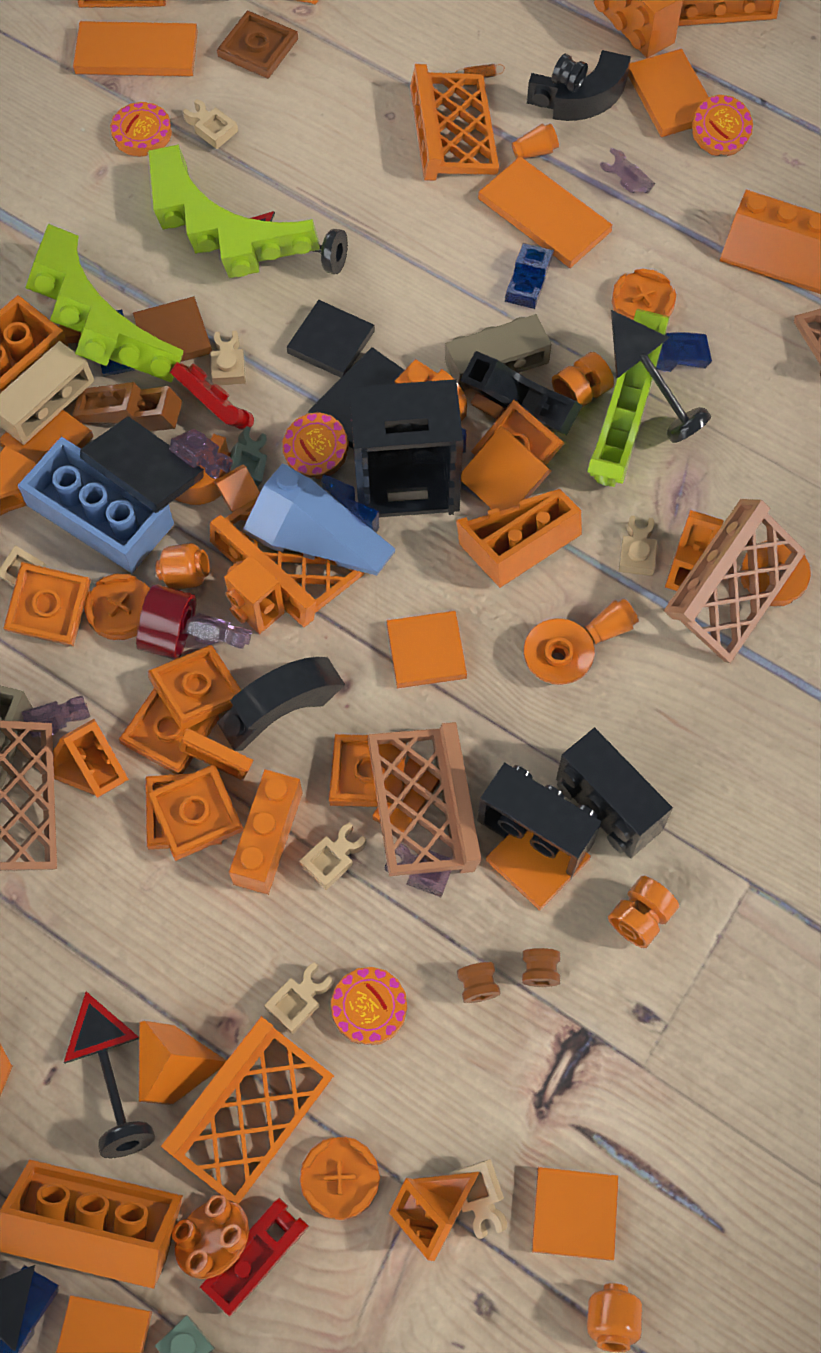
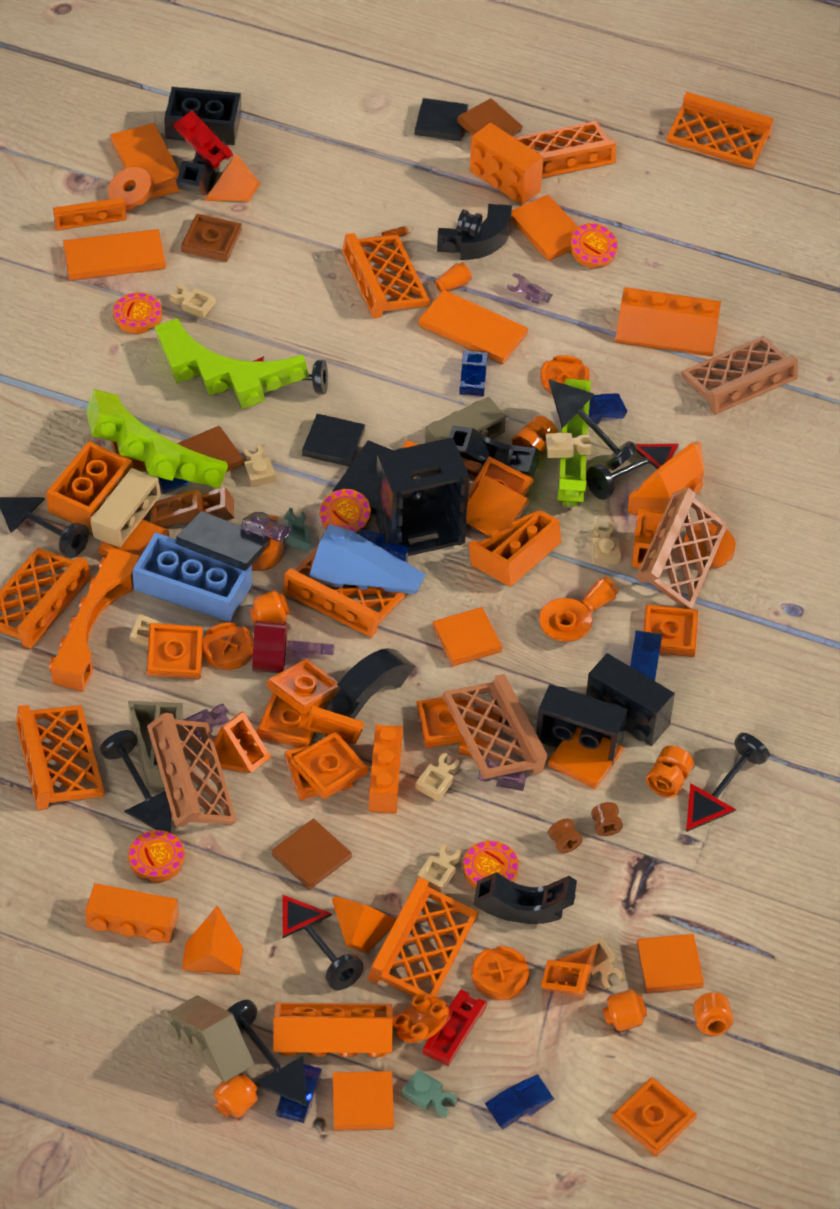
camera: 15 degrees left, 15 degrees down
red plate [170,362,254,430] -> none
orange tile [214,464,260,512] -> none
orange brick [224,555,285,635] -> none
none -> dark orange tile [272,818,352,890]
none -> black arch [473,872,577,924]
none -> tan plate [546,433,591,458]
none -> black piece [586,443,679,500]
none -> orange head [603,989,648,1032]
none -> orange wedge [627,441,704,514]
none -> clear blue slope [630,630,662,681]
none -> orange tile [642,604,698,657]
none -> black piece [686,732,770,832]

